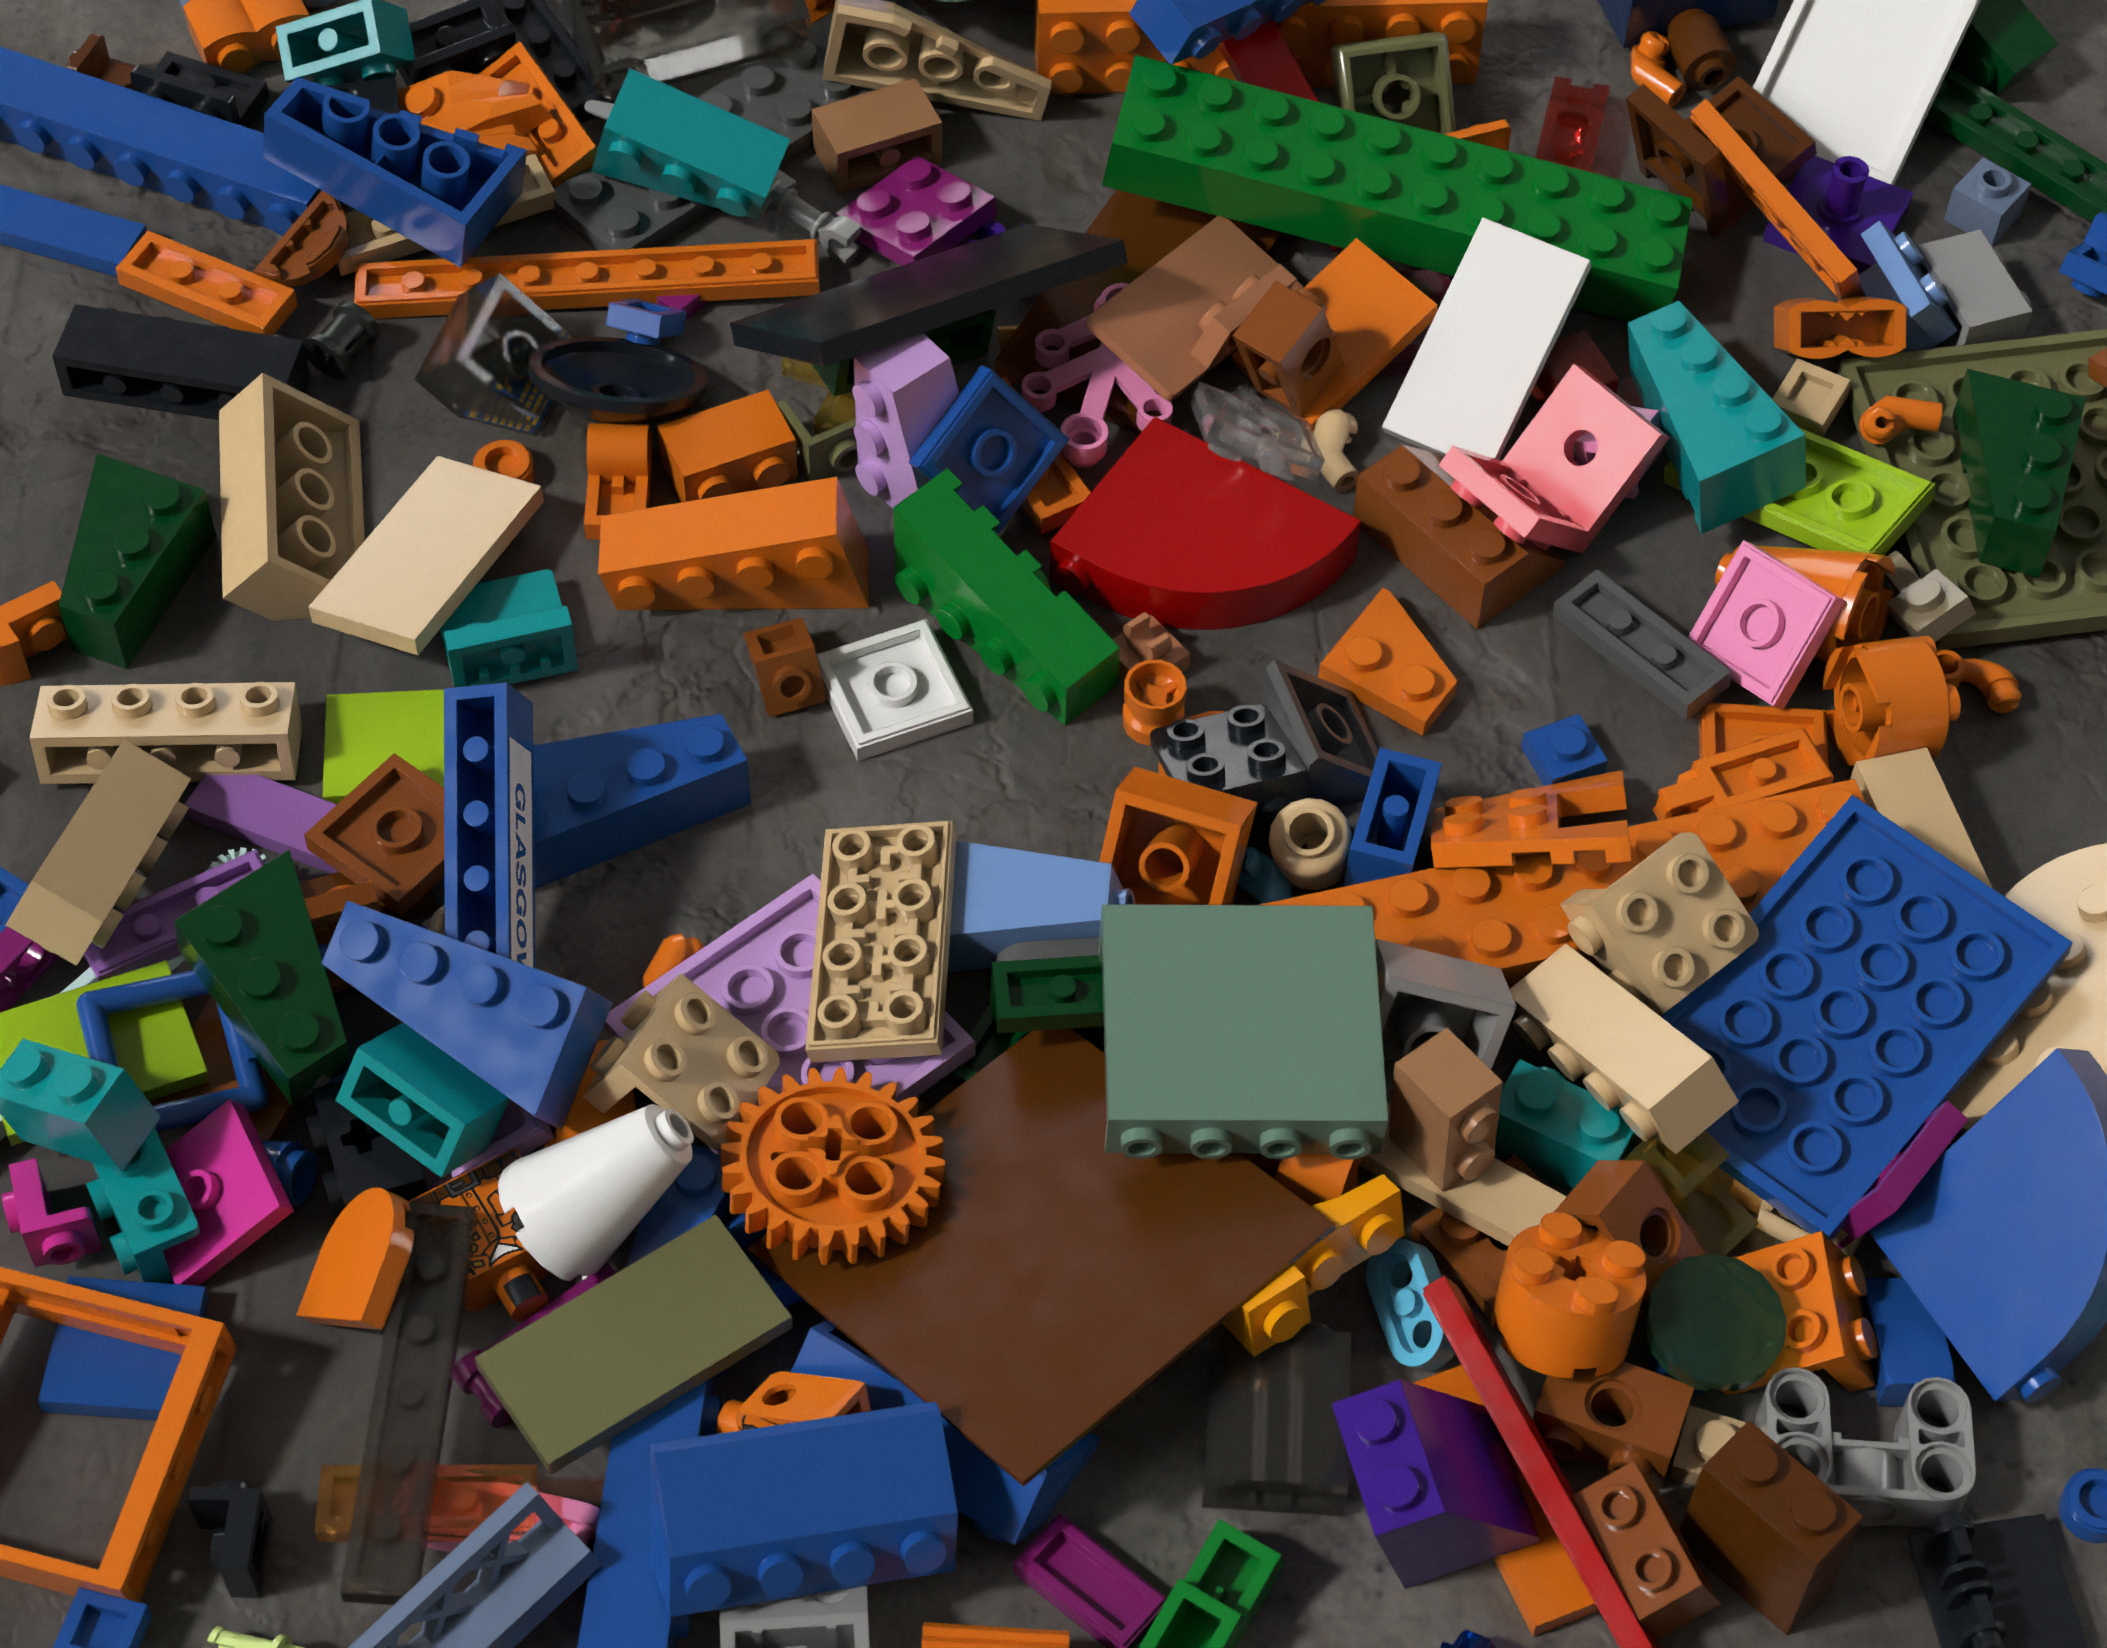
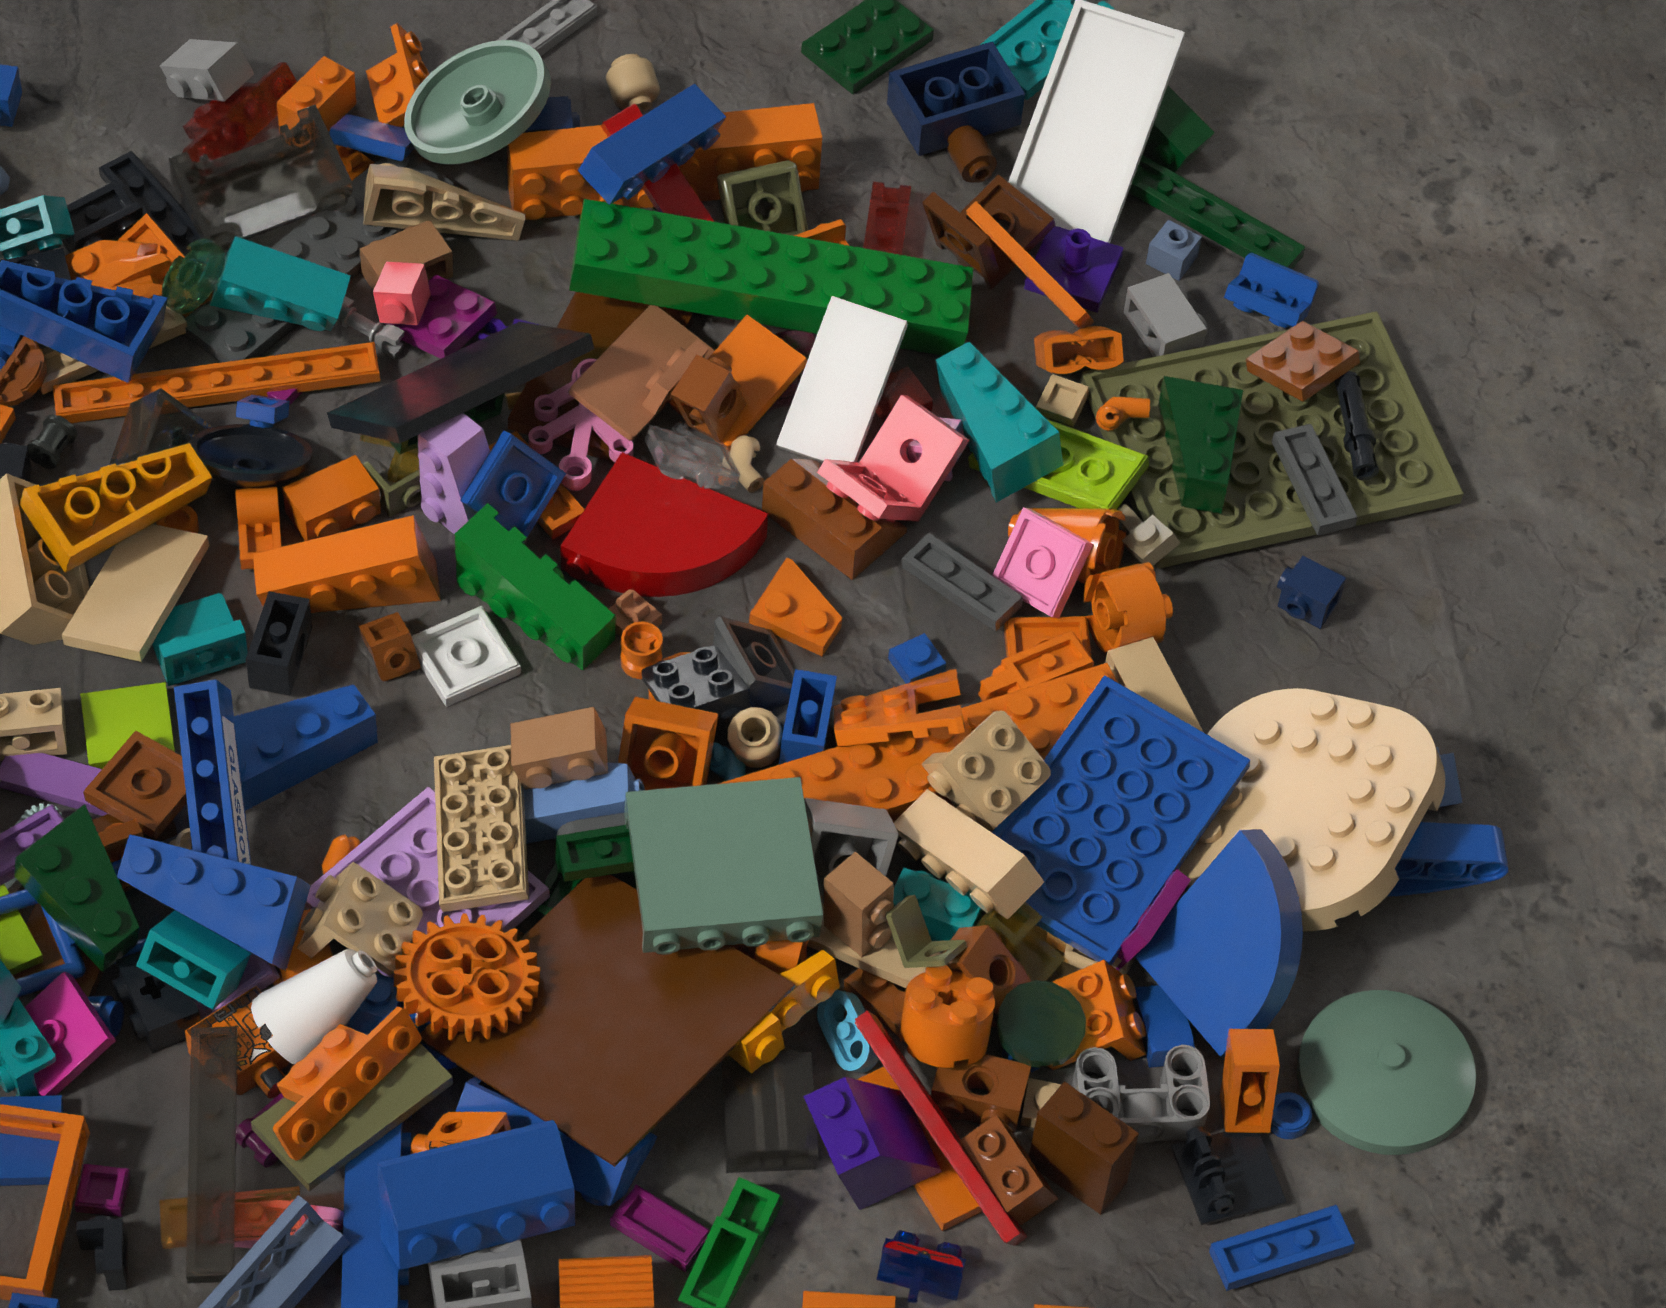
camera: 10 degrees left, 0 degrees up
orange tile [296,1187,414,1330] -> none
orange arm [1631,31,1687,108] -> none
medium blue bracket [1859,220,1958,352] -> none
orange arm [1937,649,2022,713] -> none
none -> light orange wedge [20,443,212,573]
none -> magenta tile [74,1164,131,1217]
none -> clear green tile [162,238,225,314]
none -> black brick [246,591,312,696]
none -> orange bracket [273,1007,422,1161]
none -> coral brick [373,262,431,325]
none -> medium nougat brick [510,707,608,790]
none -> olive bracket [886,895,967,968]
none -> orange brick [1220,1029,1280,1133]

